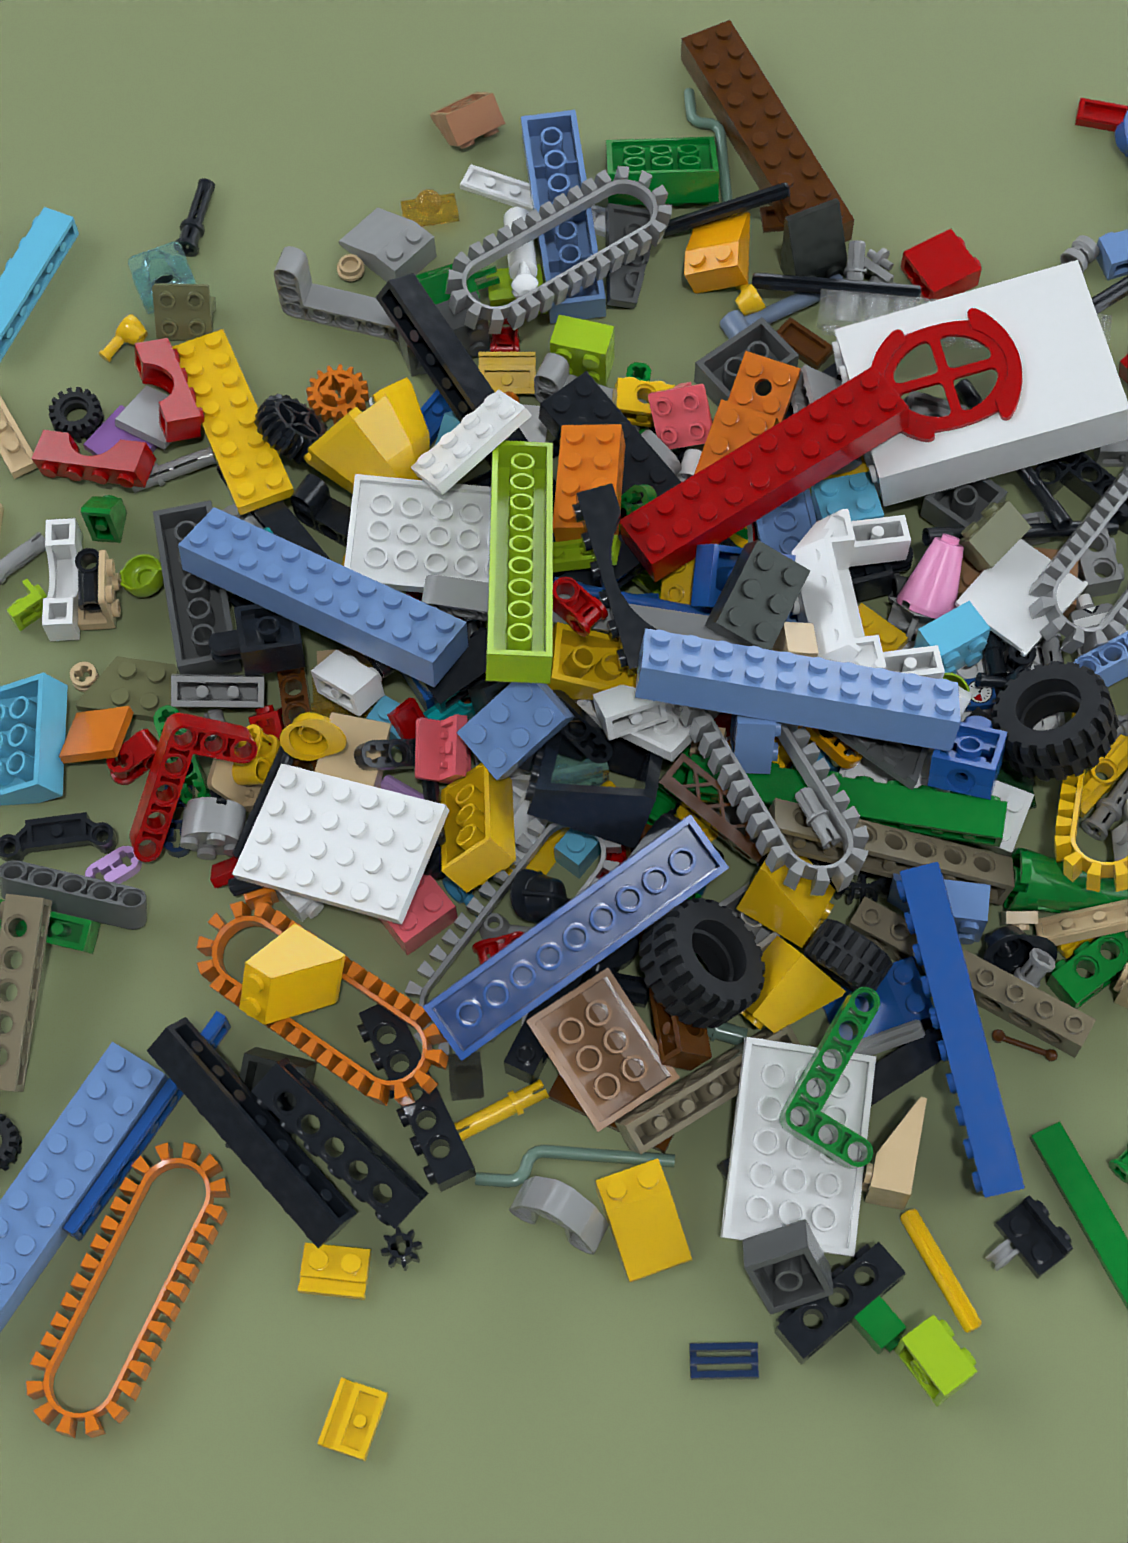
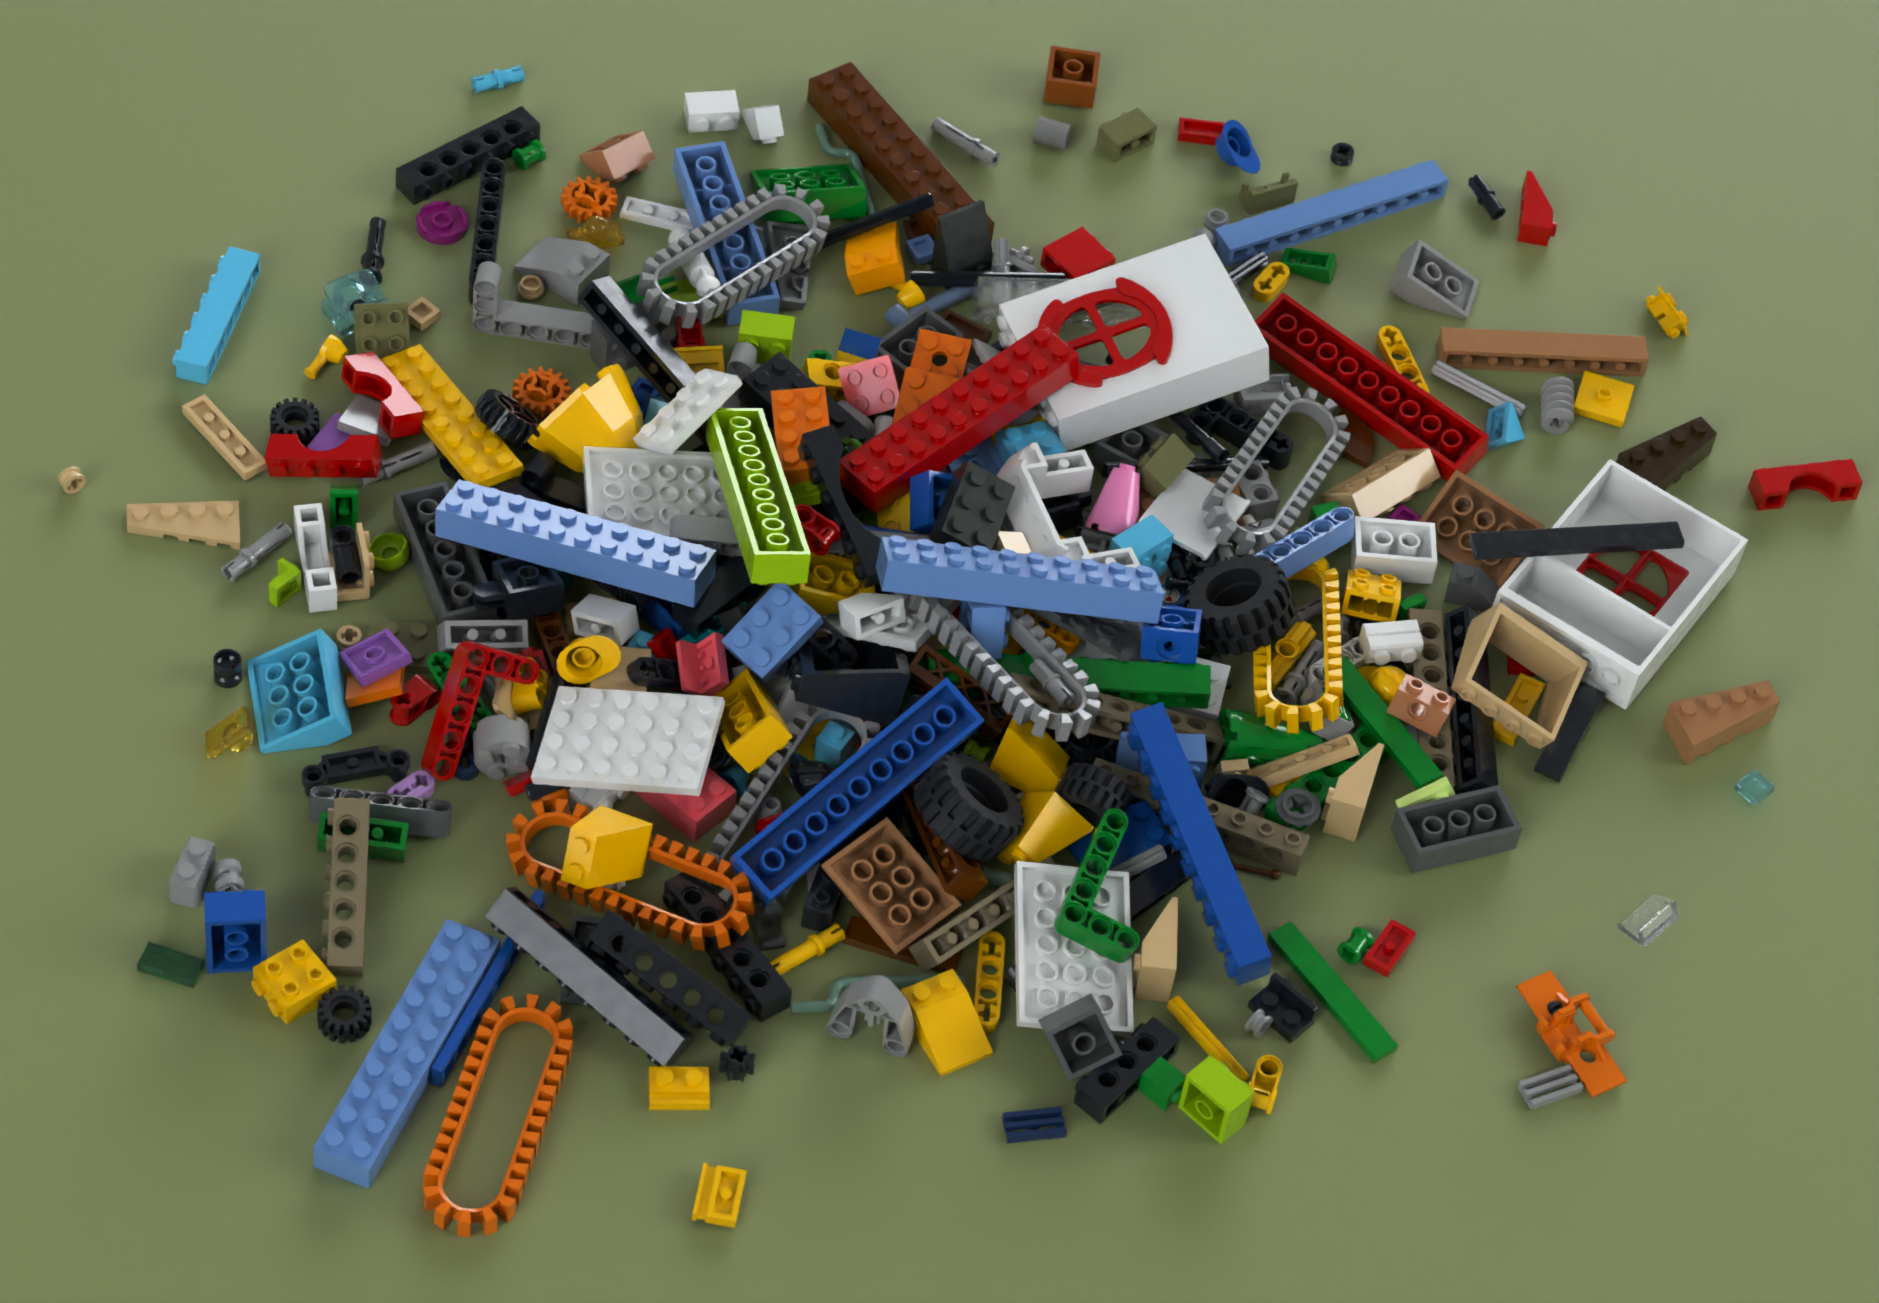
camera: 20 degrees left, 15 degrees down
none -> medium lavender tile [338,628,413,688]
none -> black brick [396,106,540,205]
none -> tan plate [408,296,441,331]
none -> magenta tile [416,201,469,245]
none -> black beam [468,158,506,305]
none -> medium azure pin [471,65,525,93]
none -> green bush [512,139,546,171]
none -> orange gear [561,175,618,225]
none -> white brick [683,90,740,133]
none -> white slope [741,105,784,144]
none -> blue sticker [834,328,882,363]
none -> medium blue plate [905,234,934,266]
none -> light grey pin [931,117,1000,168]
none -> lime wheel [963,739,992,762]
none -> yellow beam [973,931,1005,1033]
none -> light grey piece [1033,116,1071,150]
none -> dark orange brick [1043,45,1101,109]
none -> olive brick [1096,107,1157,163]
none -> light grey plate [1204,208,1229,232]
none -> yellow piece [1248,1055,1283,1115]
none -> dark grey gear [1275,788,1321,829]

